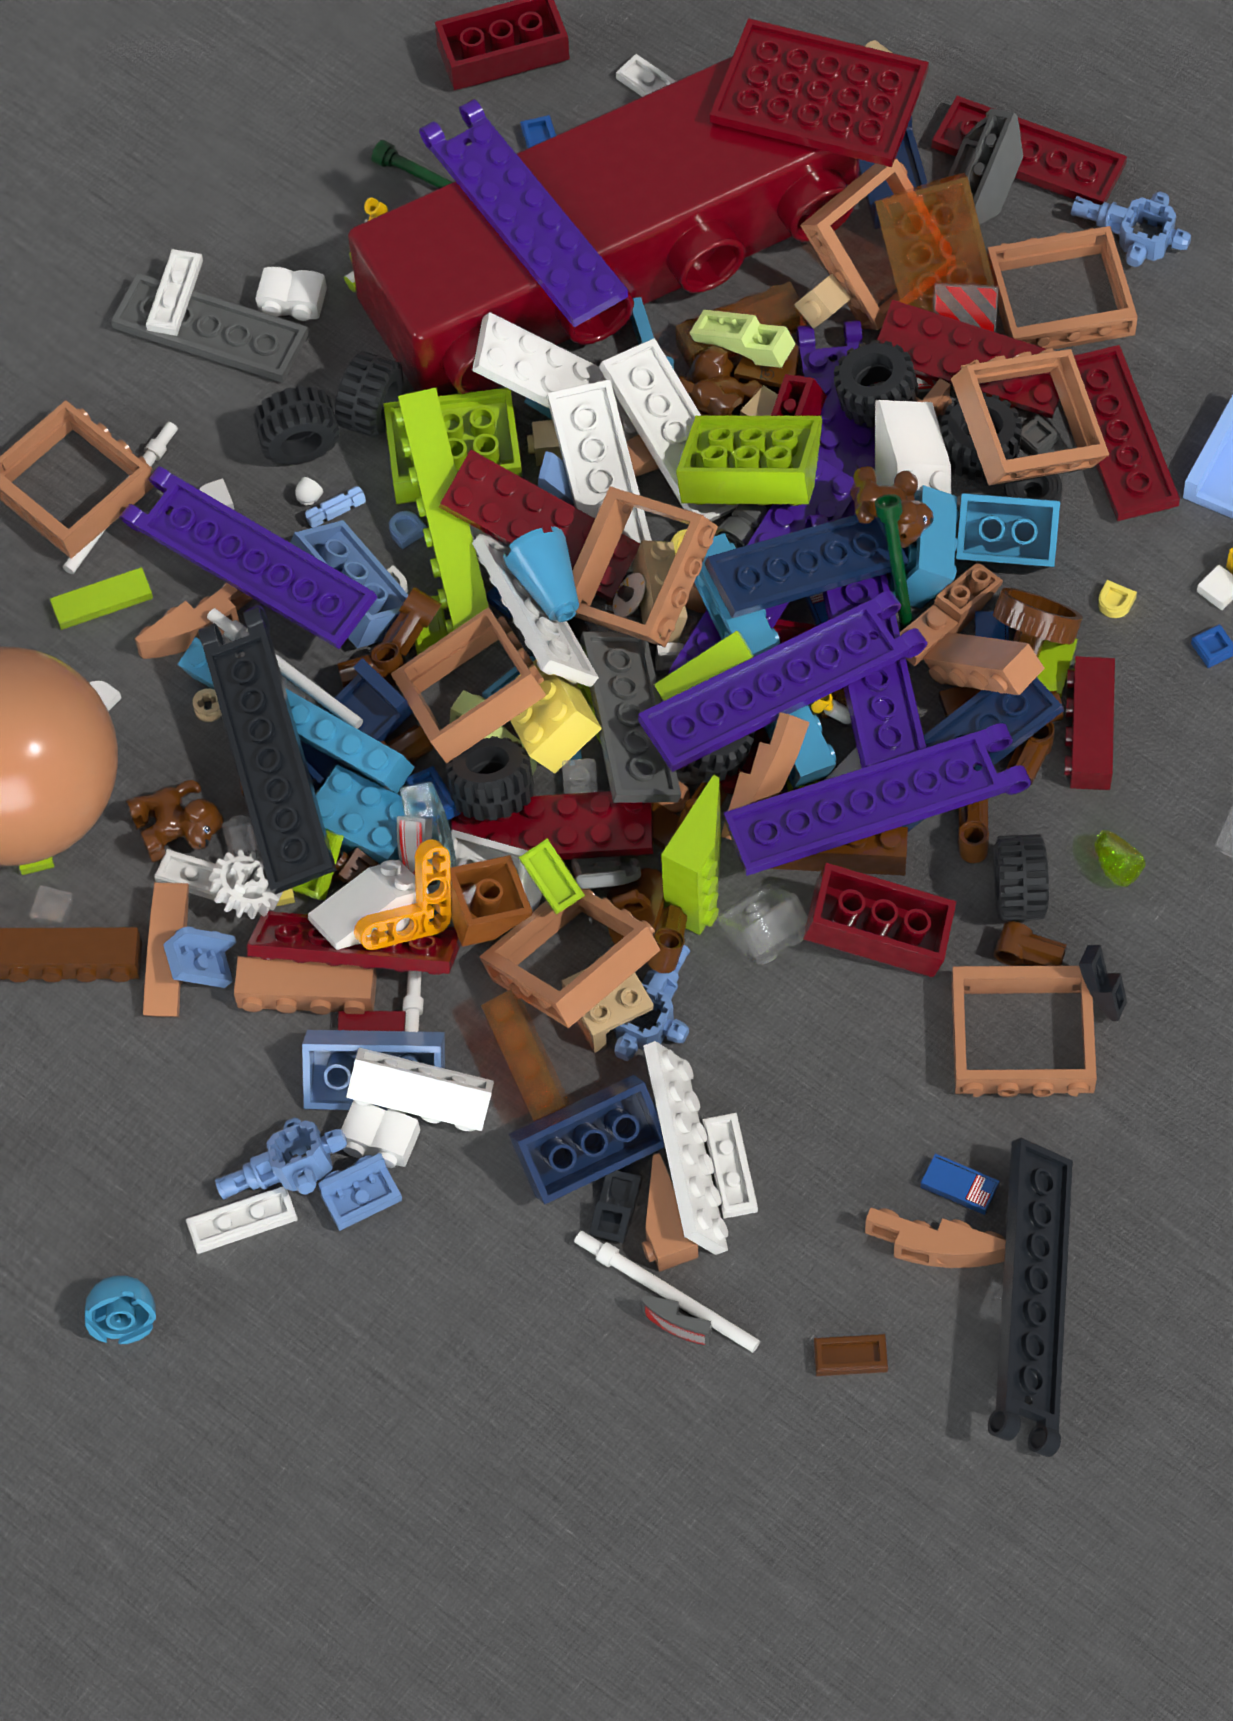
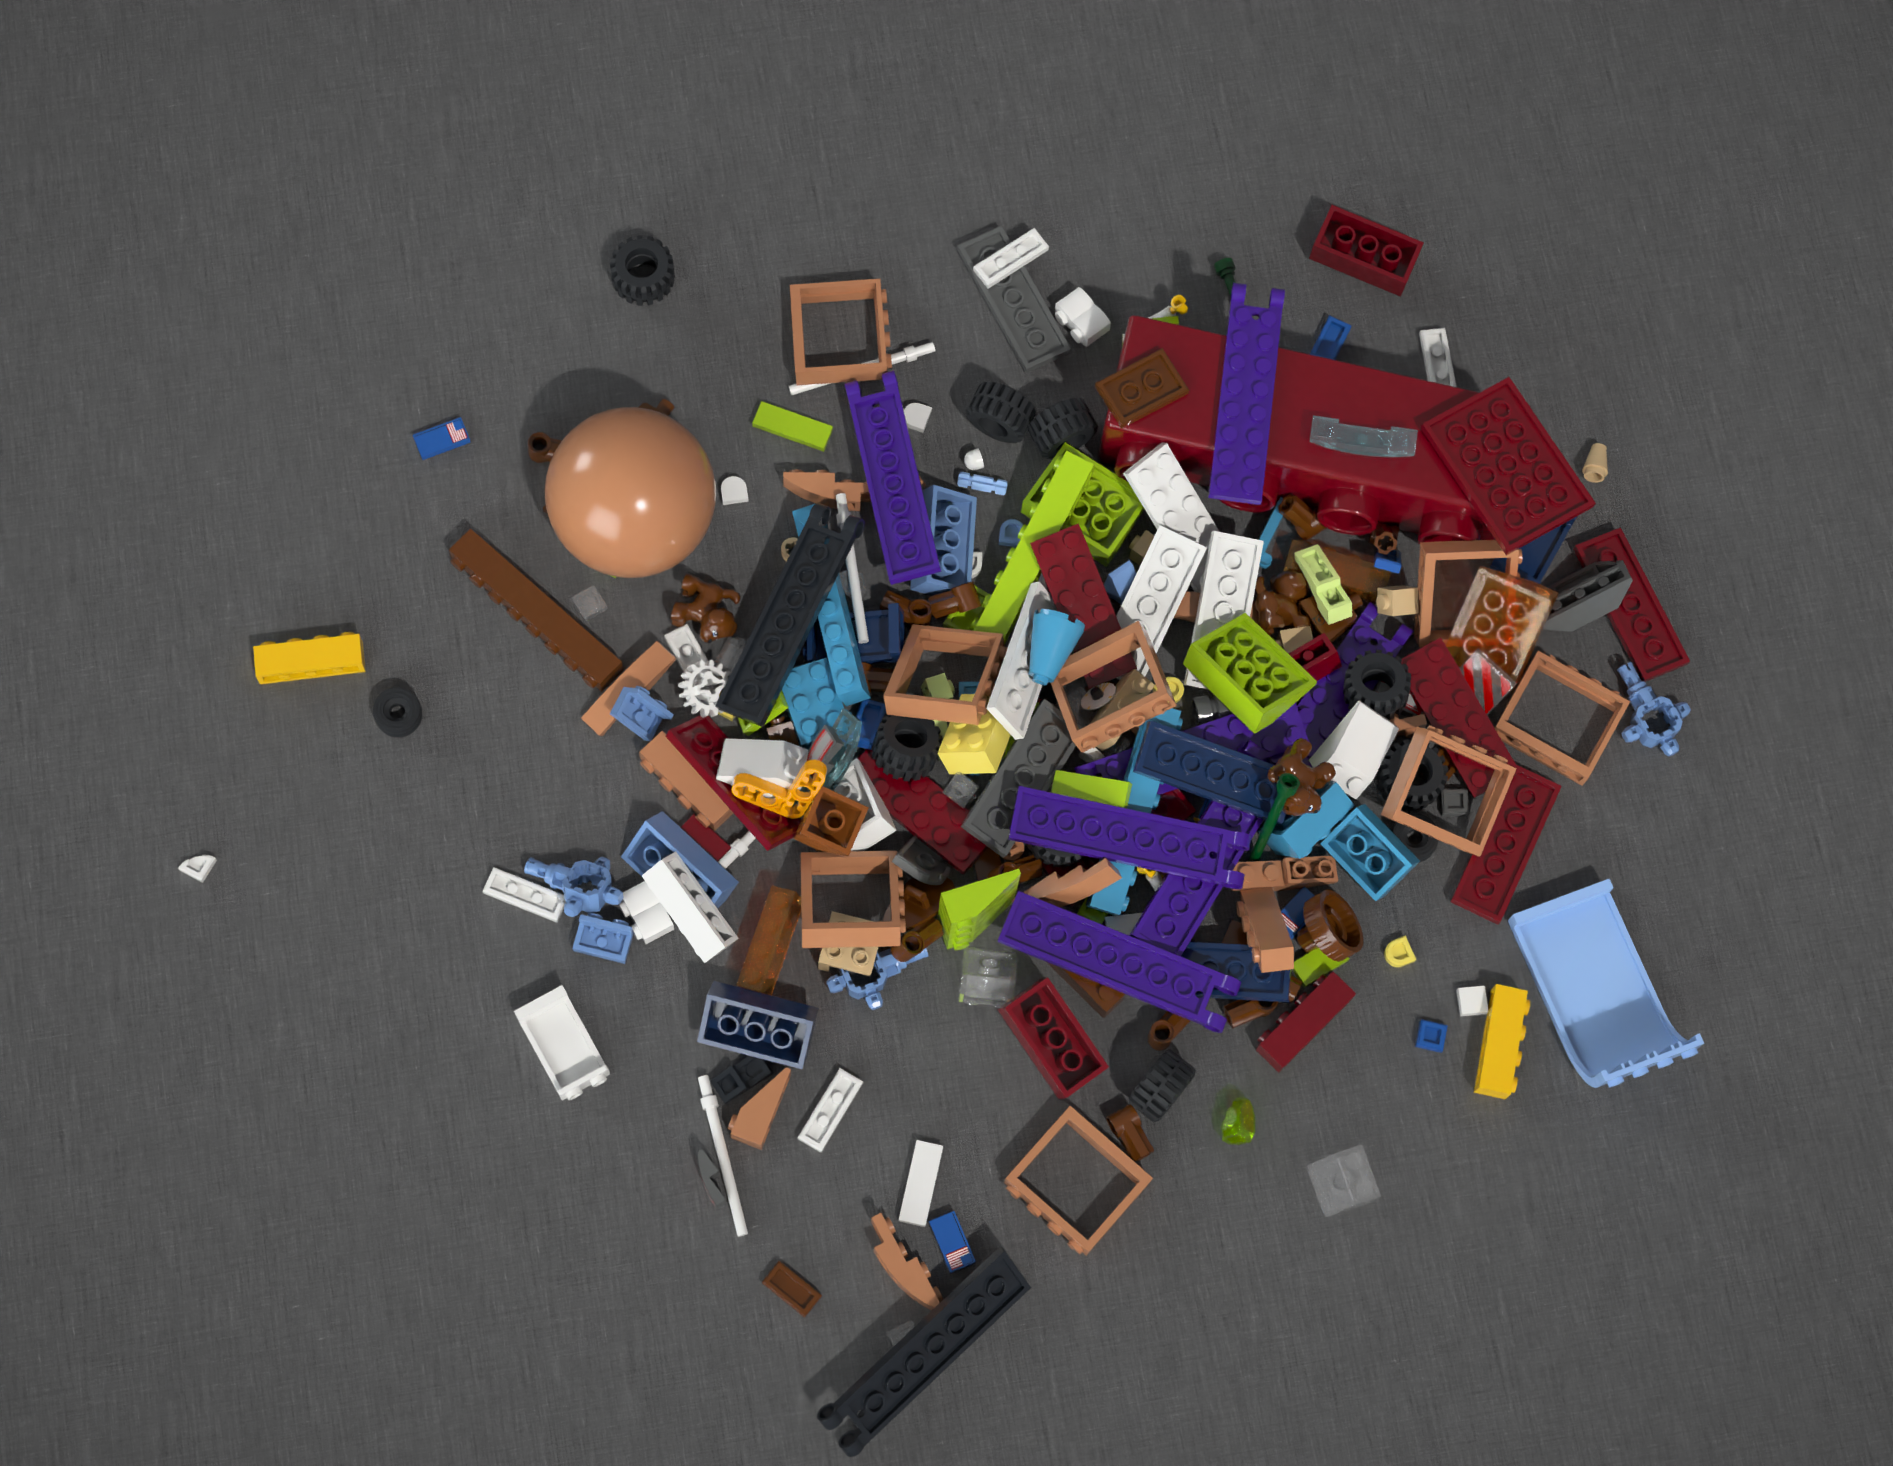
camera: 30 degrees right, 10 degrees up
dark azure cylinder [85,1275,156,1344] -> none
lime tile [518,838,585,915] -> none
white plate [643,1041,728,1255] -> none
black slope [1079,945,1127,1021] -> none
none -> white panel [514,985,610,1100]
none -> white tile [898,1140,943,1227]
none -> reddish brown tile [1095,348,1189,429]
none -> reddish brown piece [1279,494,1327,540]
none -> clear light blue slope [1310,415,1418,457]
none -> reddish brown piece [1369,522,1399,554]
none -> blue tile [1374,547,1402,574]

